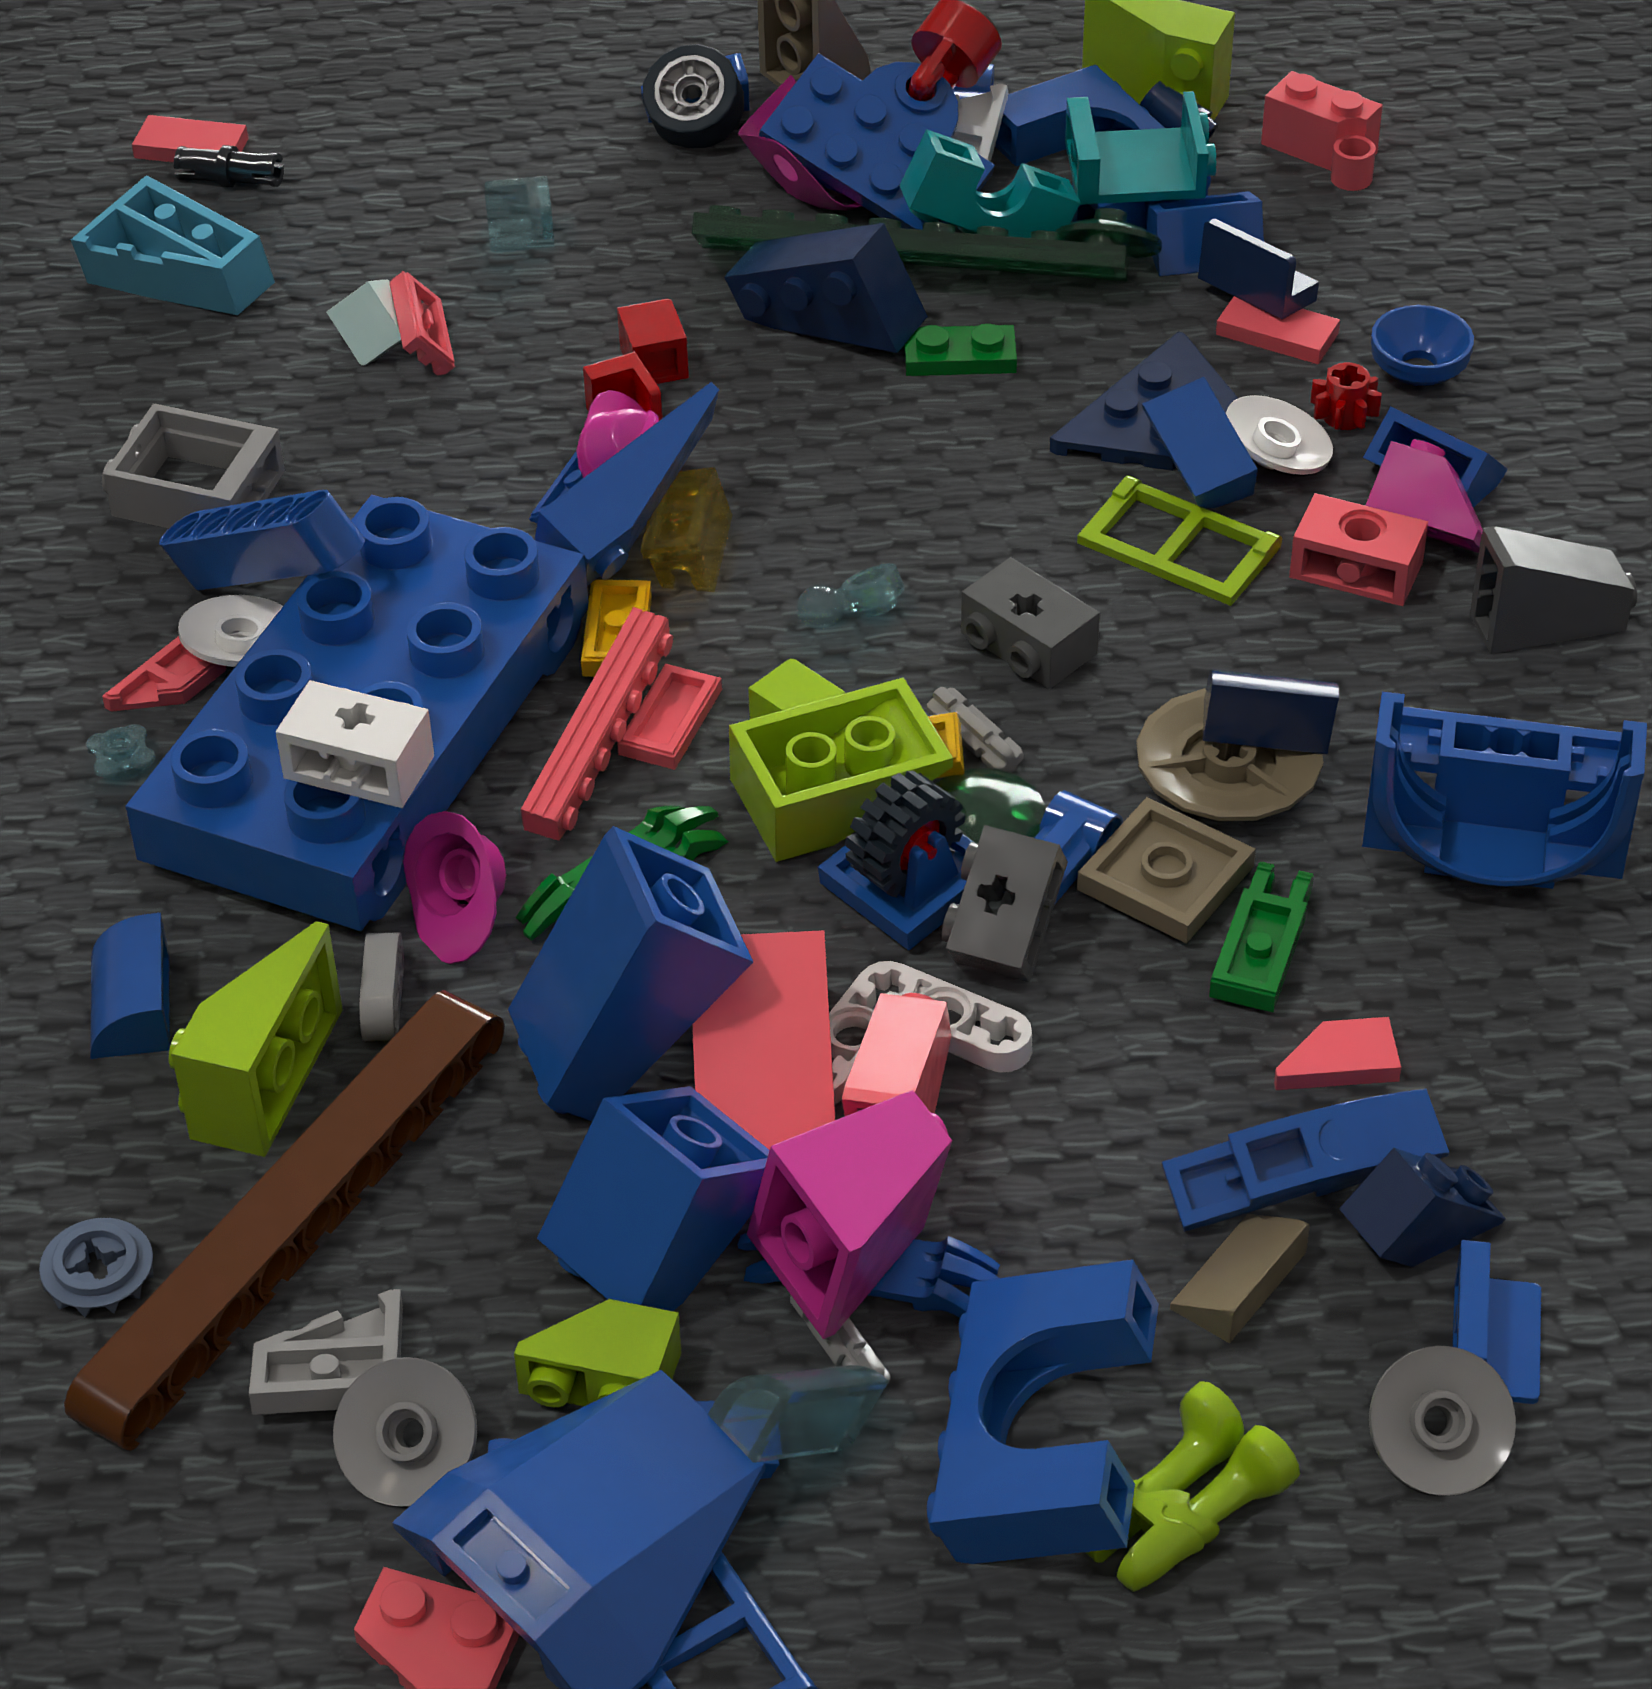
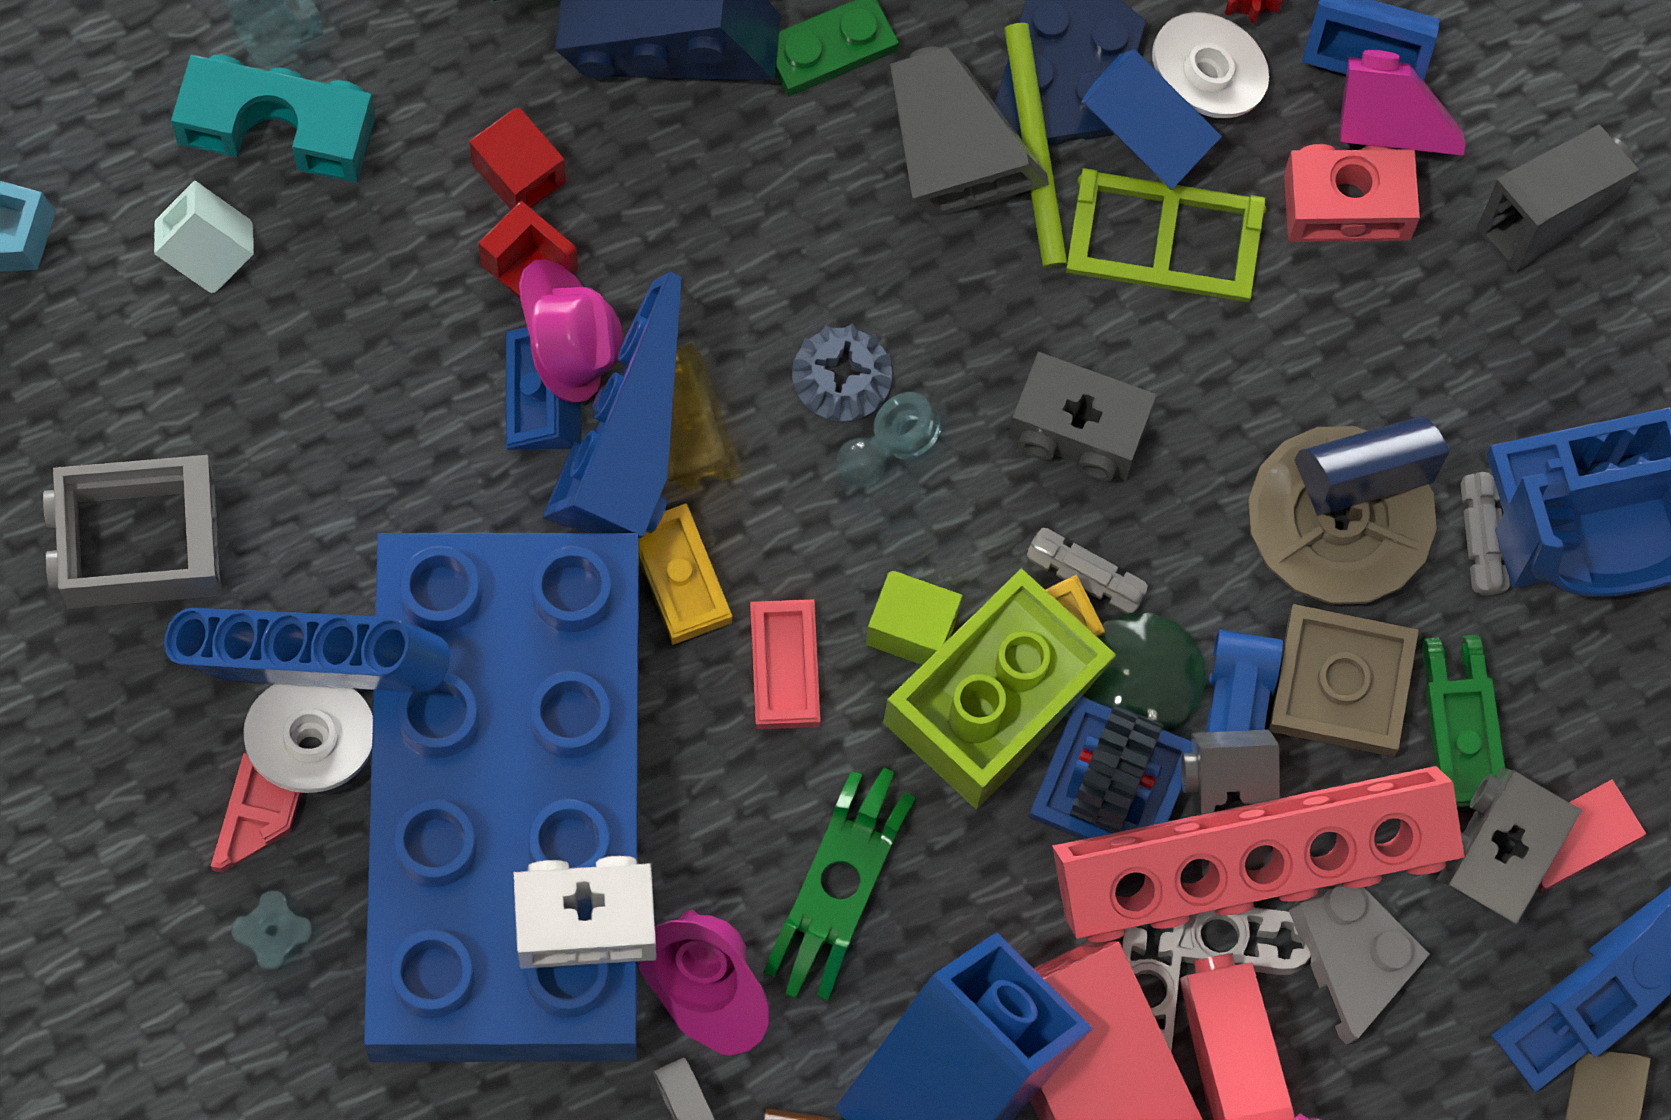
camera: 30 degrees left, 25 degrees up
coral tile [389,271,455,375] -> none
coral piece [521,607,673,841] -> none
none -> teal arch [171,55,376,183]
none -> sand blue gear [792,324,892,421]
none -> dark grey slope [890,47,1049,217]
none -> lime bar [1004,23,1067,268]
none -> coral brick [1052,766,1465,942]
none -> light grey wing [1289,883,1429,1045]
none -> dark grey brick [1436,767,1582,924]
none -> light grey axle [1460,472,1510,596]

